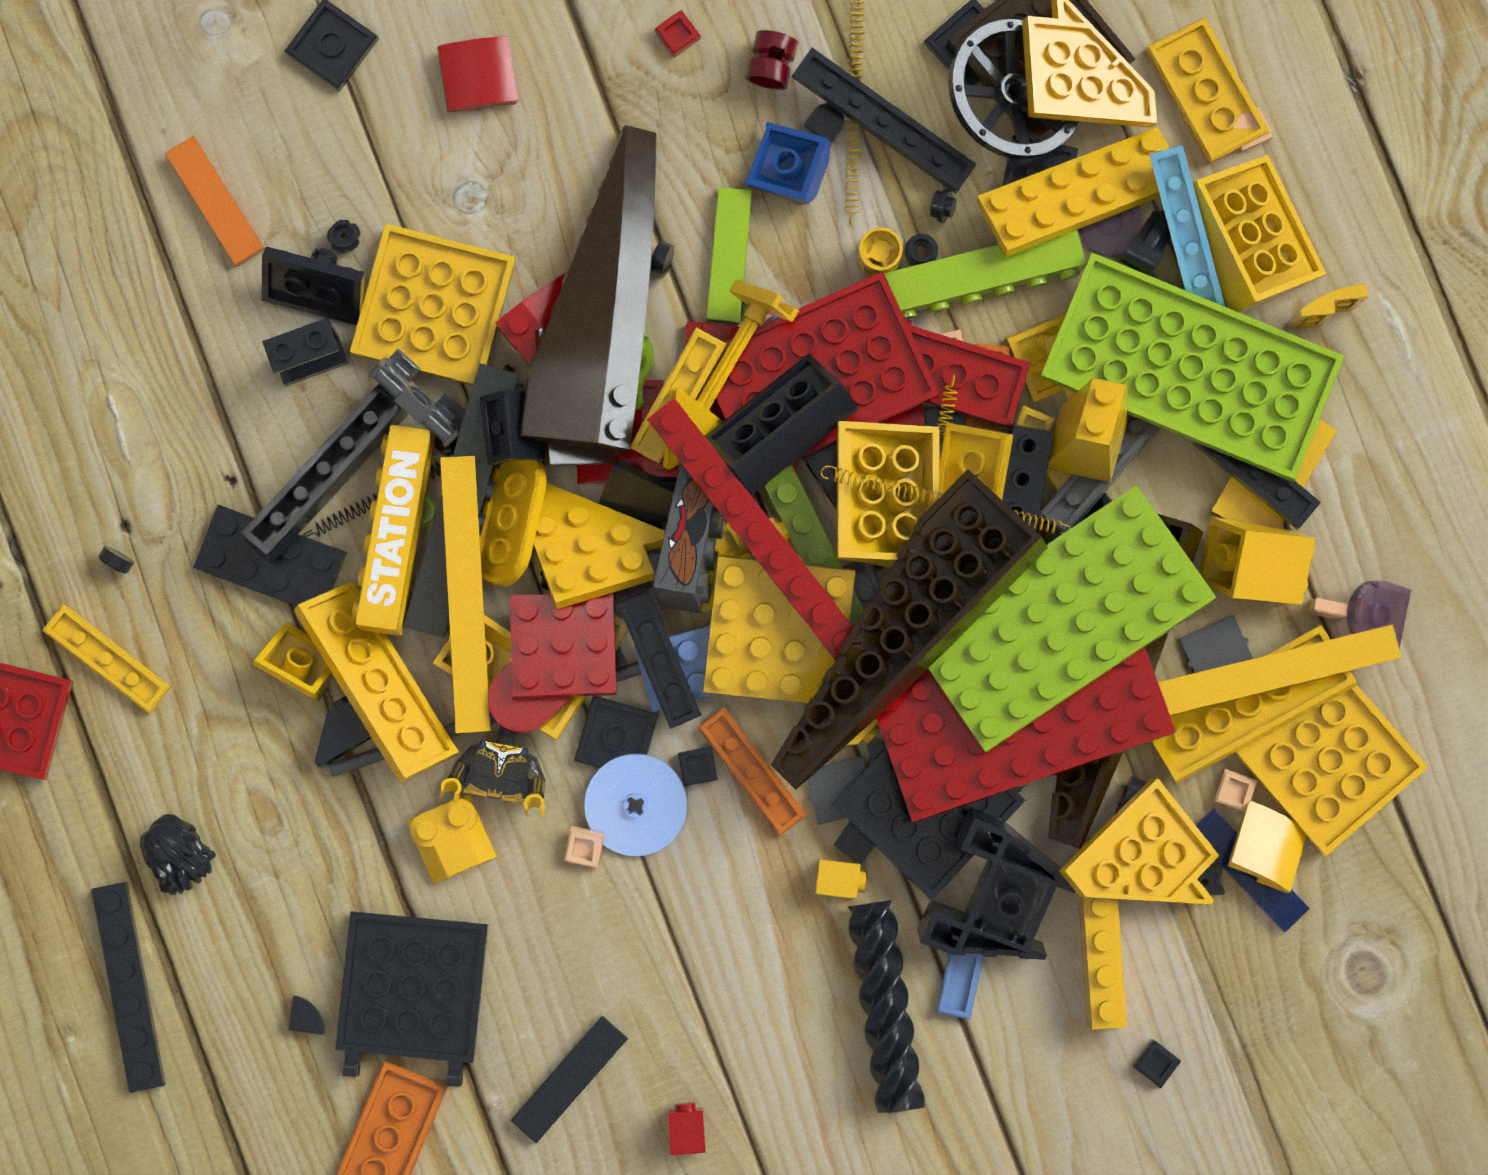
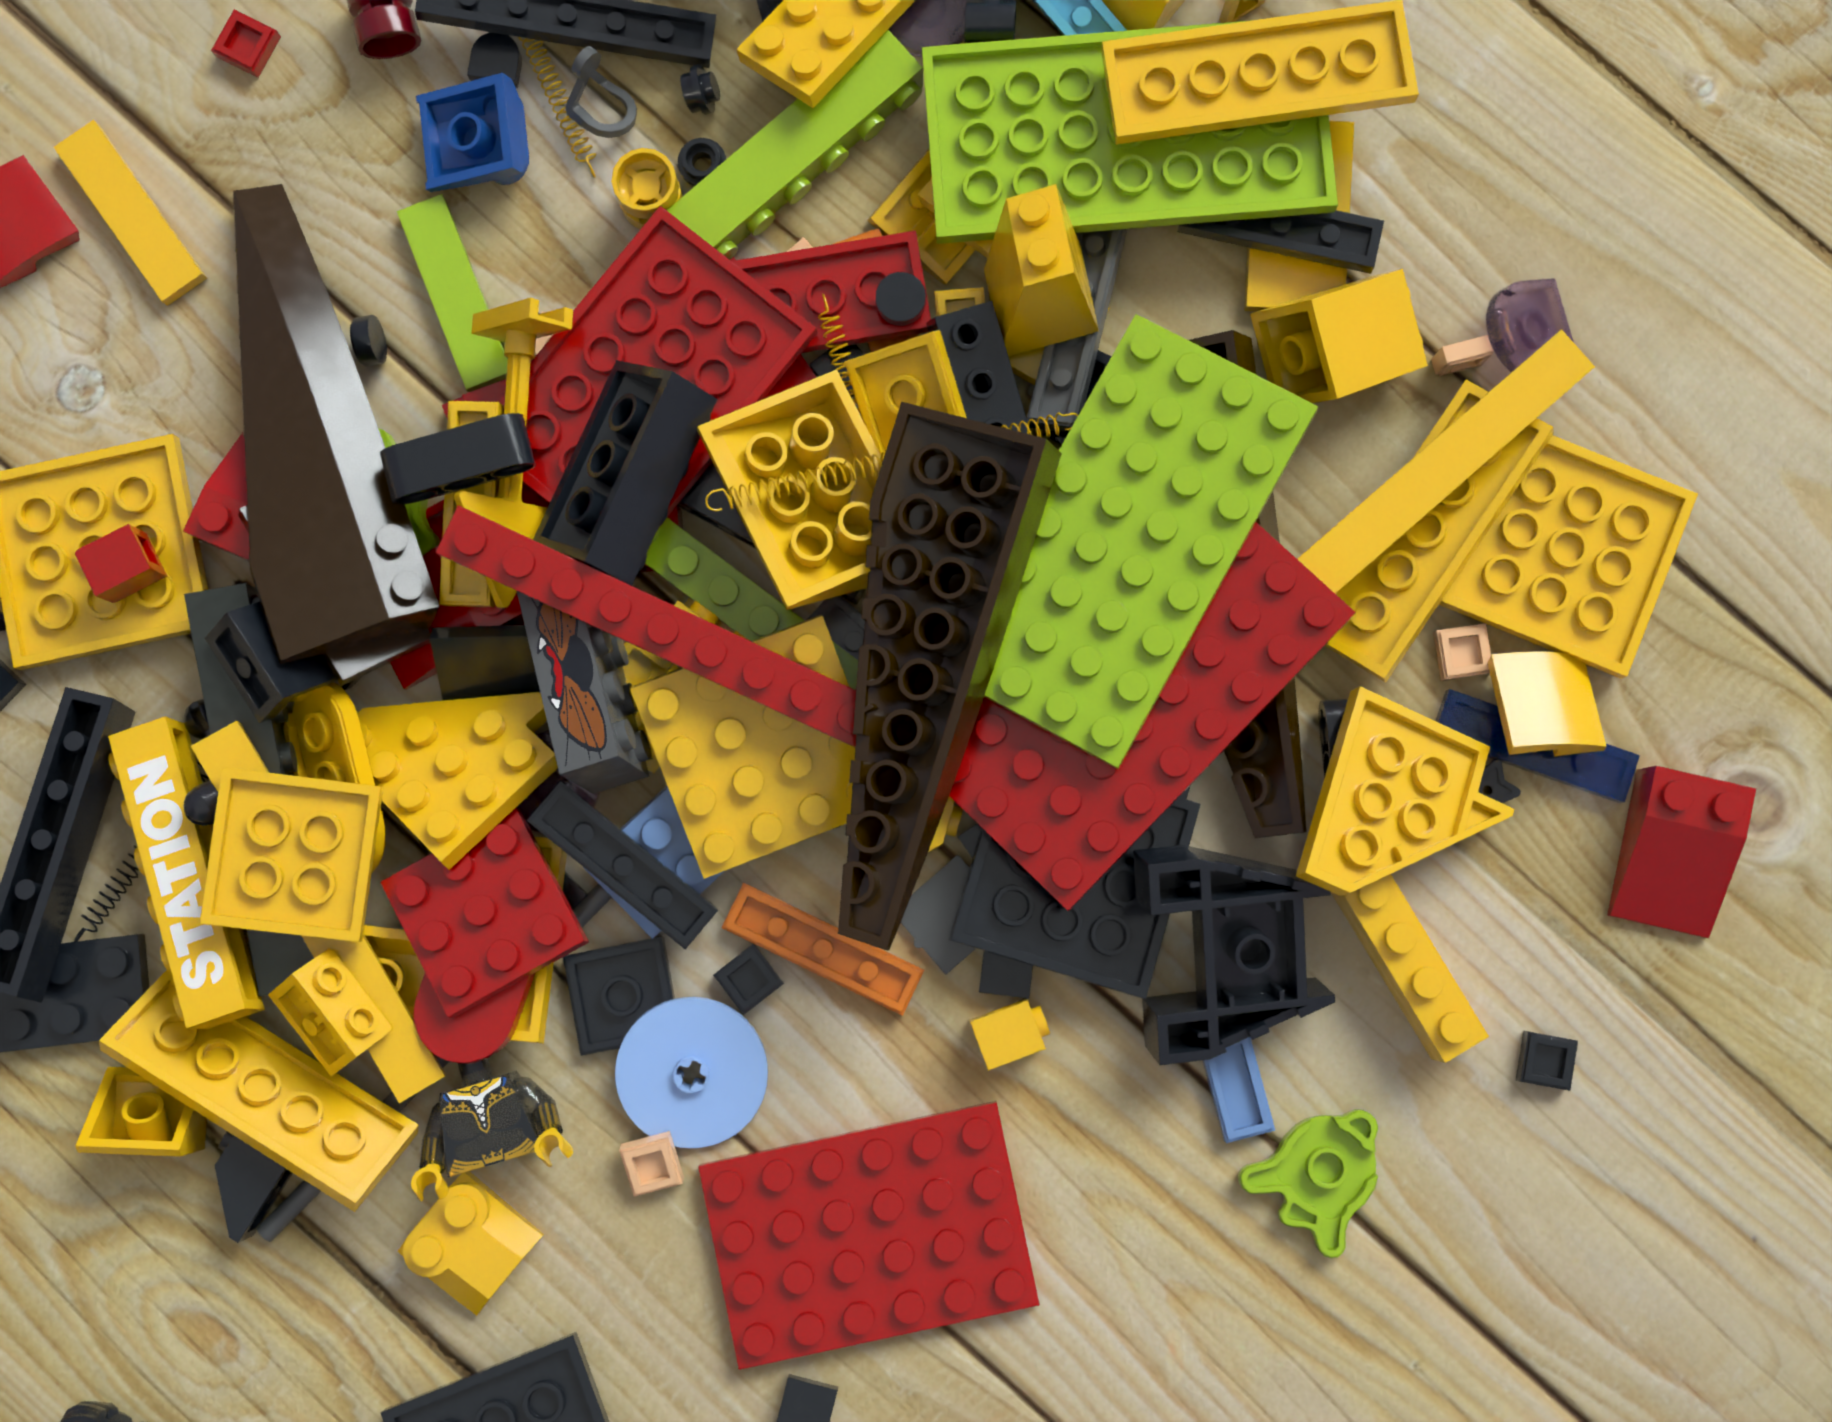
camera: 20 degrees left, 0 degrees up
dark grey piece [368,348,466,447] -> none
black piece [847,900,925,1114] -> none
dark grey piece [1179,615,1253,673] -> none
none -> yellow tile [53,119,207,306]
none -> red panel [75,524,167,603]
none -> black hinge [183,780,218,826]
none -> yellow plate [199,767,384,942]
none -> yellow bracket [268,949,392,1077]
none -> black beam [380,413,536,505]
none -> dark grey piece [566,46,637,138]
none -> red plate [698,1101,1040,1370]
none -> black tile [876,272,926,326]
none -> yellow plate [1101,0,1419,145]
none -> lime tile [1238,1109,1378,1258]
none -> red slope [1607,766,1757,938]

